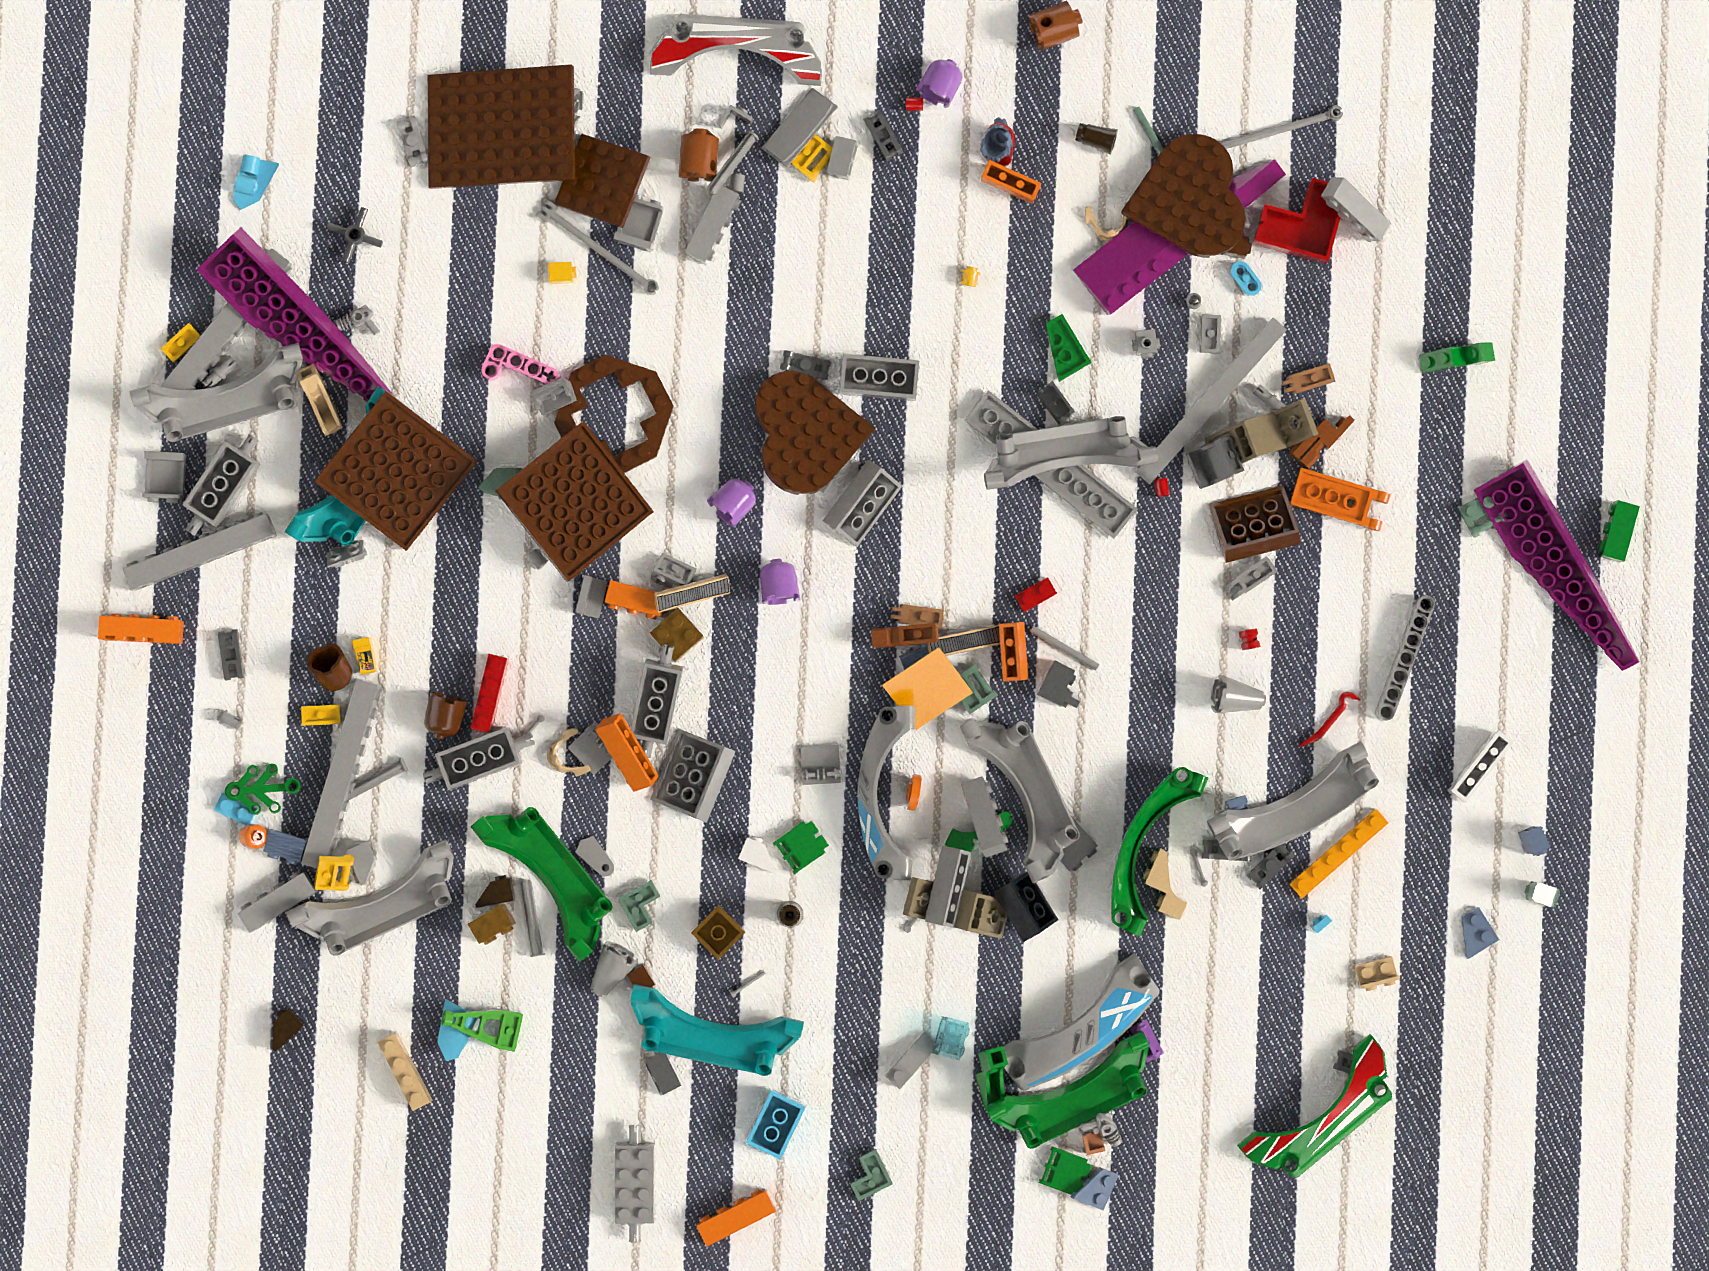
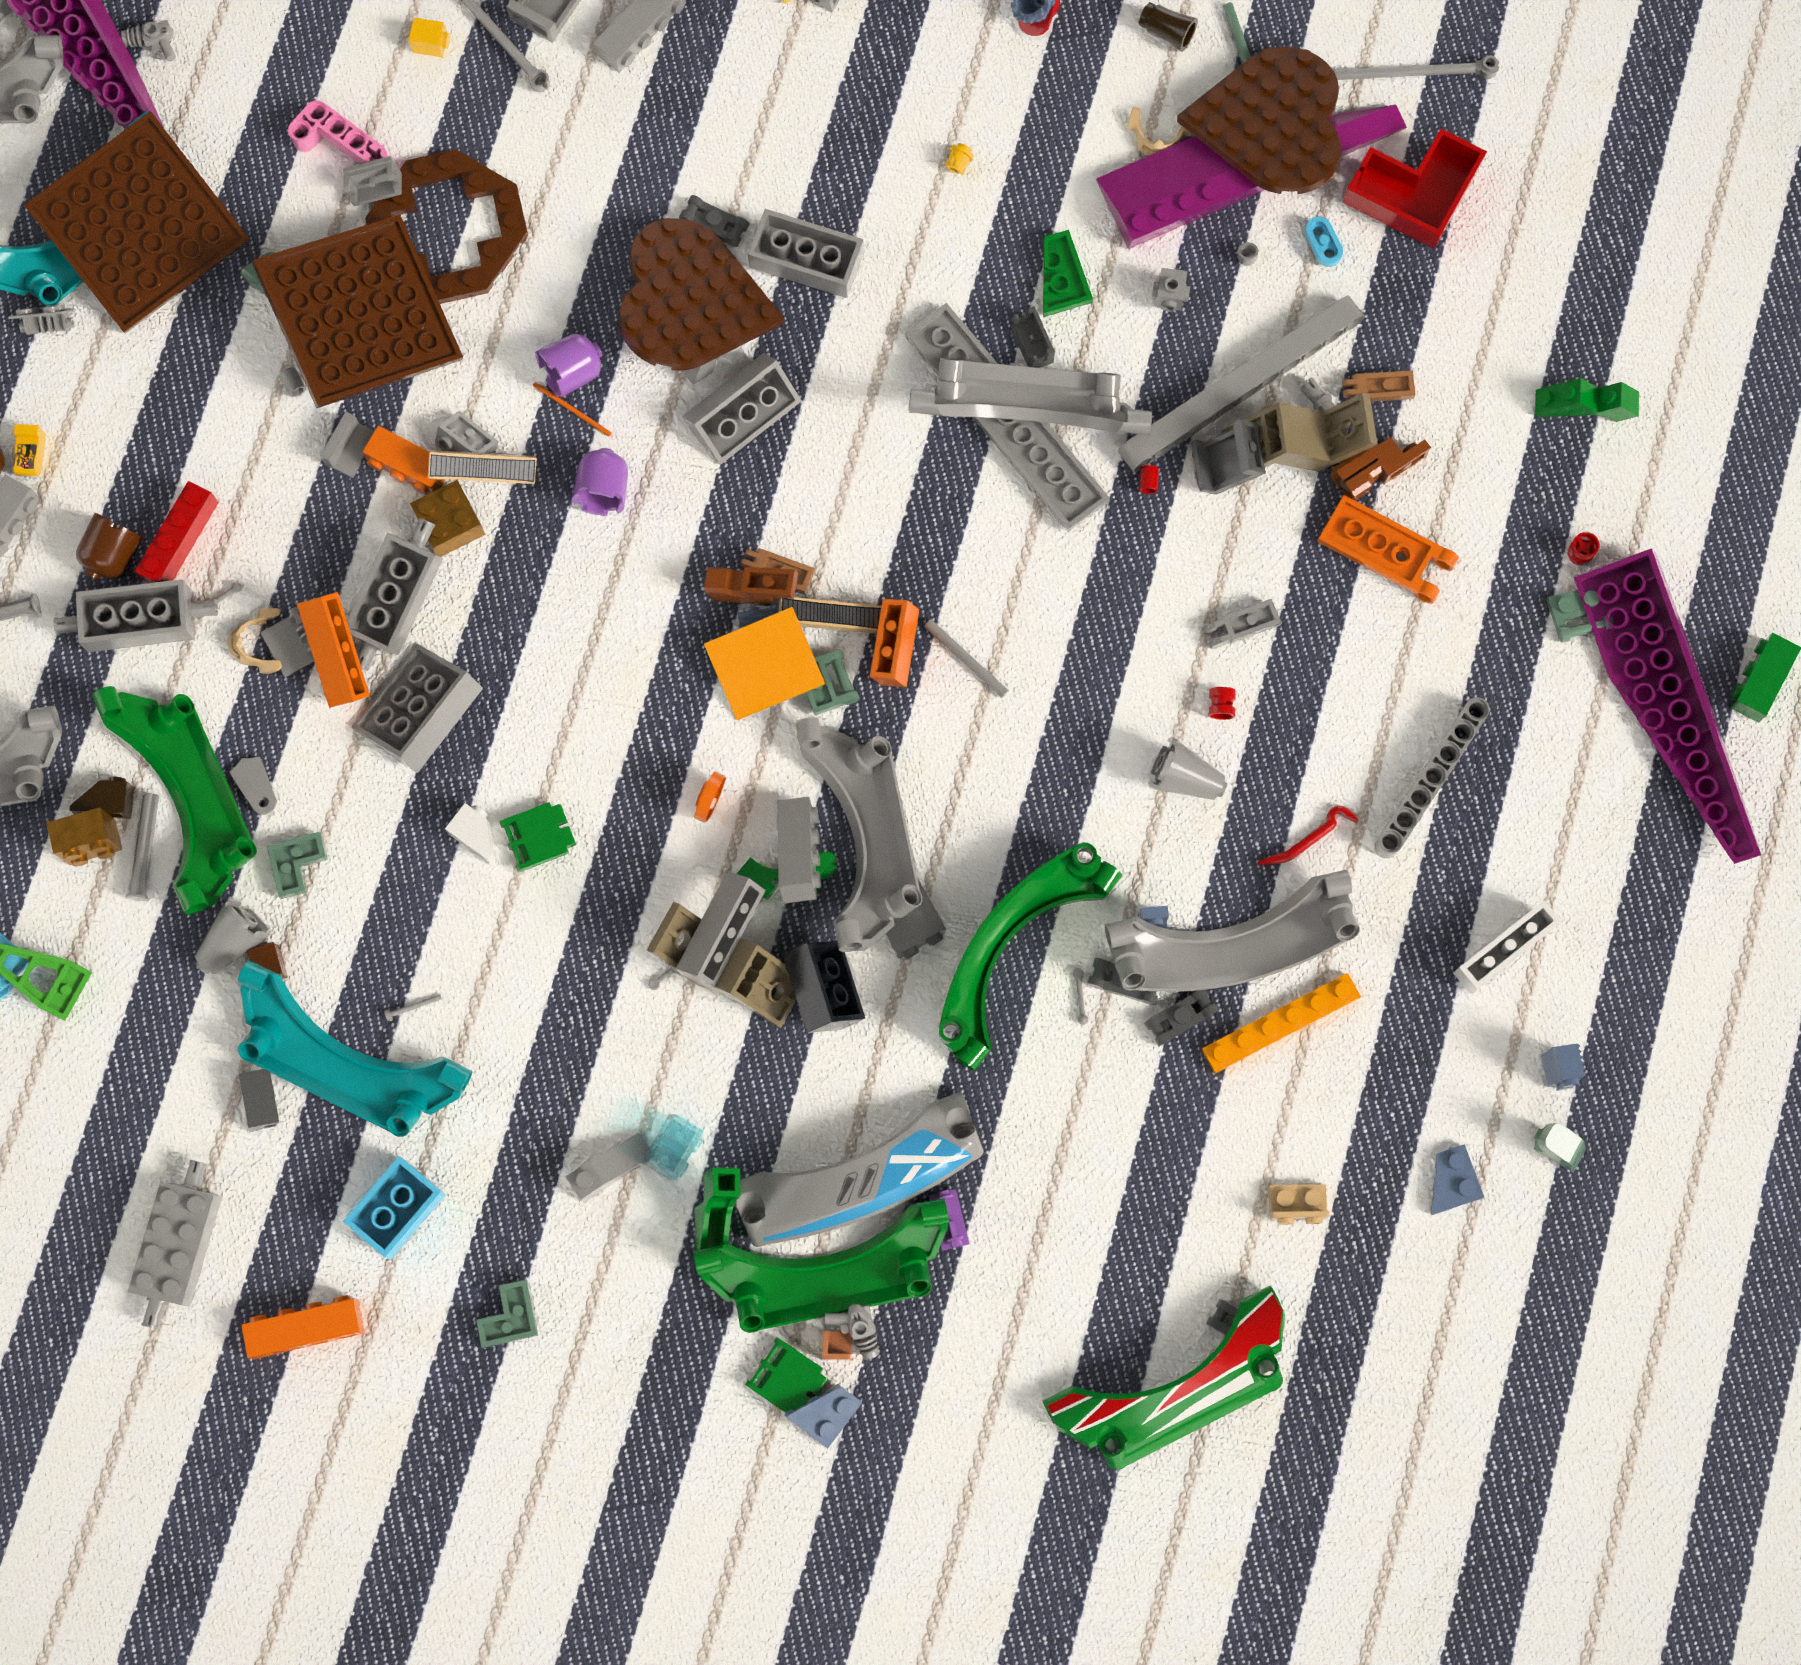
camera: 15 degrees right, 10 degrees down
tan arch [296,364,343,436] -> none
pearl gold brick [691,905,746,960] -> none
dark brown plant [777,901,804,928] -> none
light grey hinge [800,745,841,785] -> none
light grey panel [857,706,916,880] -> none
orange brick [981,160,1042,204] -> none
red plate [1015,577,1057,612] -> none
dark grey hinge [1037,660,1080,708] -> none
tan arch [1142,848,1188,920] -> none
light grey plate [1200,314,1221,354] -> none
reddish brown slope [1209,486,1300,563] -> none
reddish brown brick [1223,236,1252,259] -> none
medium azure plate [1311,914,1332,933] -> none
brick [1321,177,1391,242] -> none
none -> orange axle [533,382,612,437]
none -> red wheel [1567,532,1600,566]

